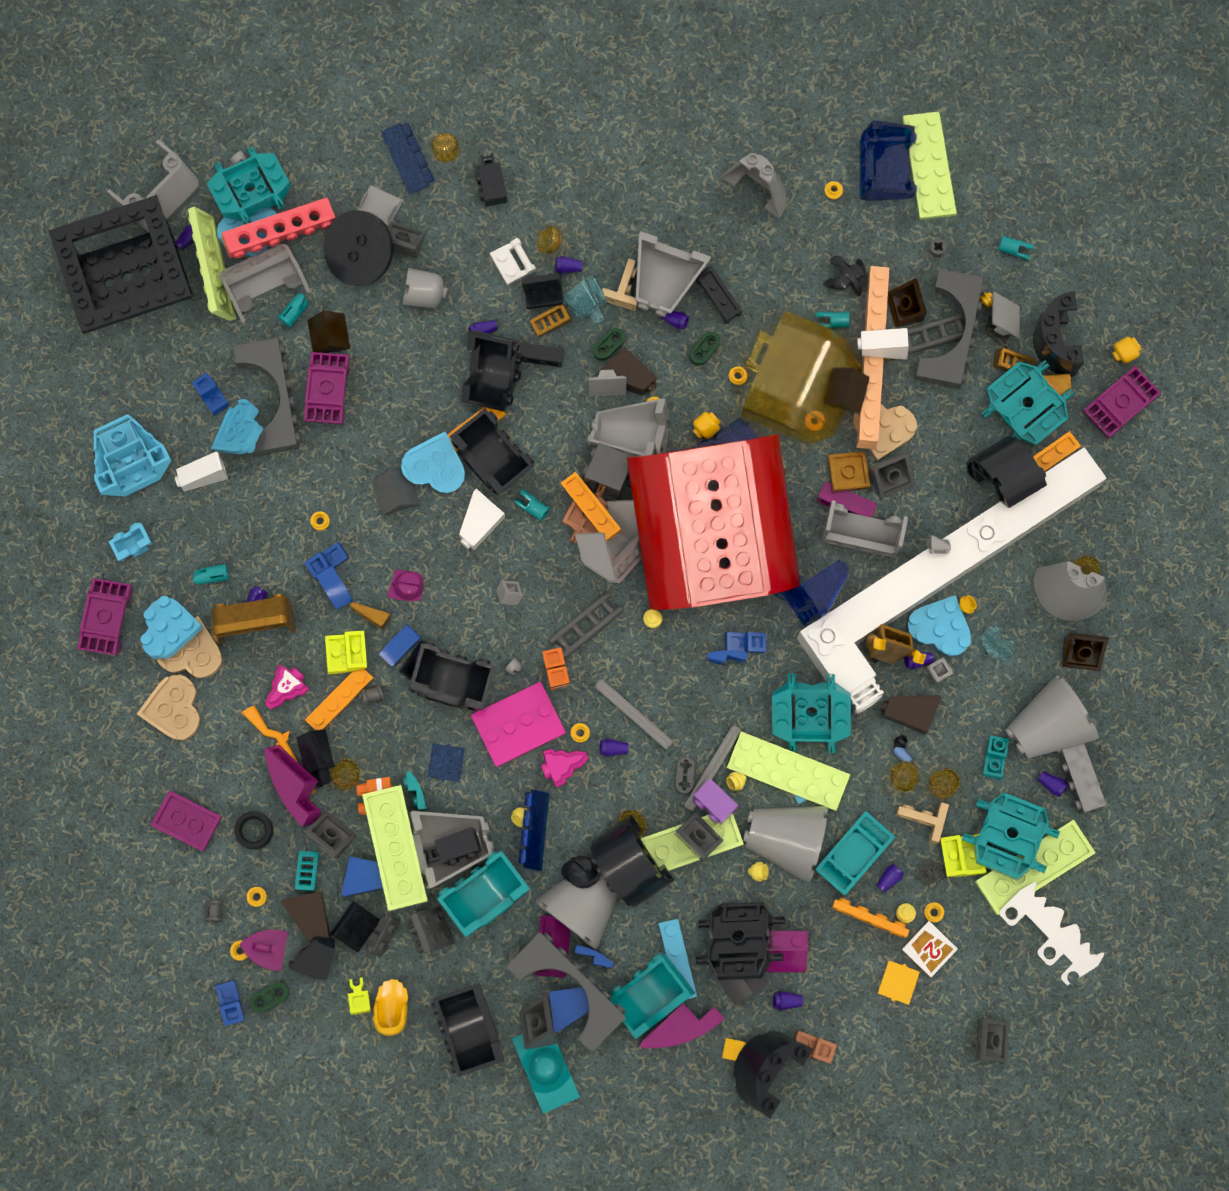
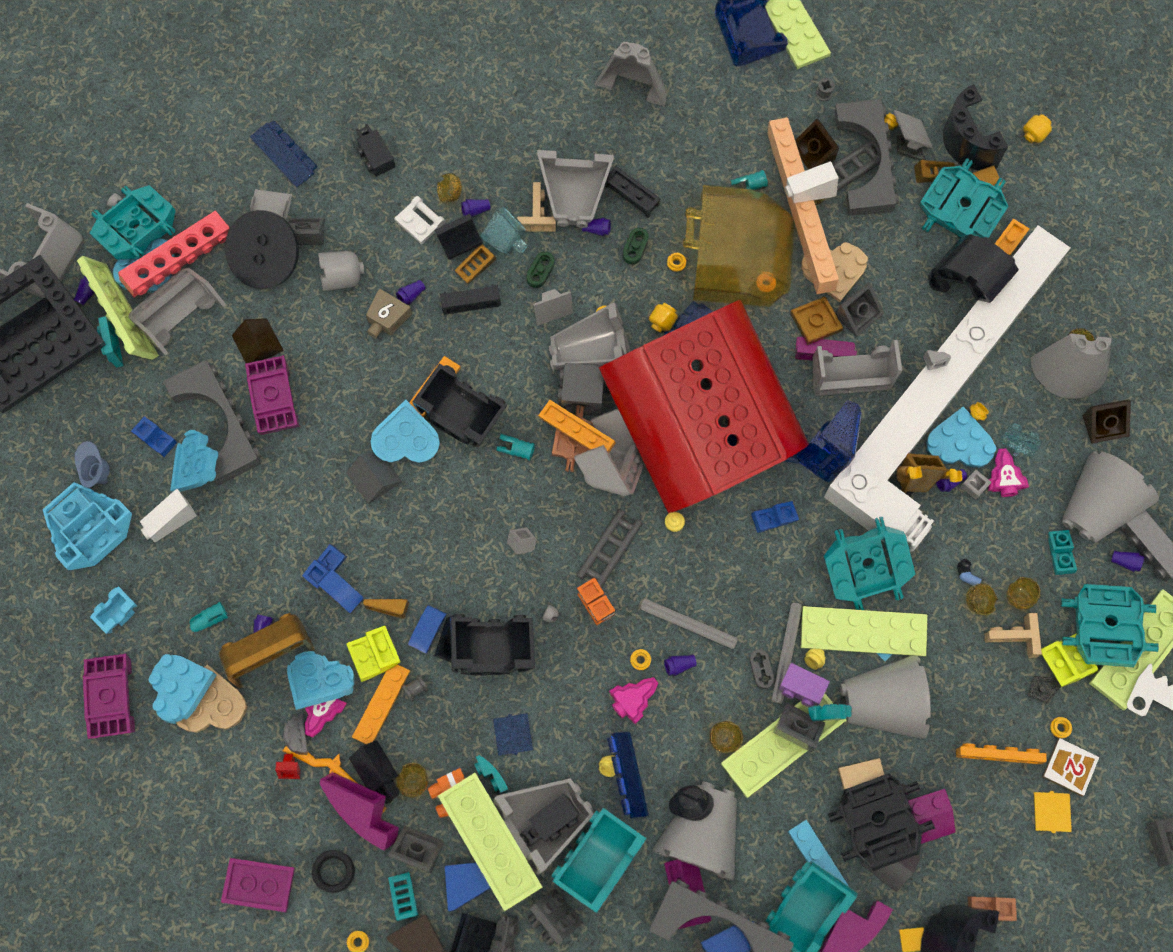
camera: 15 degrees left, 5 degrees down
tan plate [137,675,201,741] -> none
teal hinge [277,293,309,328] -> none
yellow plate [310,511,330,531] -> none
magenta piece [387,570,424,602] -> none
clear yellow hair [431,133,460,163] -> none
white slope [459,489,505,550] -> none
black cylinder [461,330,523,412] -> none
dark pink plate [471,681,566,768] -> none
blue slope [575,945,613,968] -> none
black cylinder [590,814,675,906] -> none
dark brown slope [598,347,657,396] -> none
blue slope [706,650,748,665] -> none
light yellow plate [748,862,769,882] -> none
dark purple cone [773,991,803,1011] -> none
teal slope [815,811,895,896] -> none
black animal [823,255,866,296] -> none
dark brown slope [823,367,870,414] -> none
yellow plate [824,181,843,199] -> none
dark purple cone [876,864,904,893] -> none
dark brown slope [880,695,941,735] -> none
light yellow plate [896,903,916,923] -> none
teal hinge [997,235,1035,261] -> none
magenta plate [1083,366,1161,440] -> none
none -> sand blue piece [74,441,110,488]
none -> teal plate [97,316,124,368]
none -> red tile [275,754,301,779]
none -> flat silver tile [283,713,308,755]
none -> medium azure plate [287,651,355,710]
none -> dark tan torso [366,289,412,339]
none -> teal piece [808,704,852,721]
none -> tan tile [838,758,884,789]
none -> dark pink rock [988,448,1029,497]

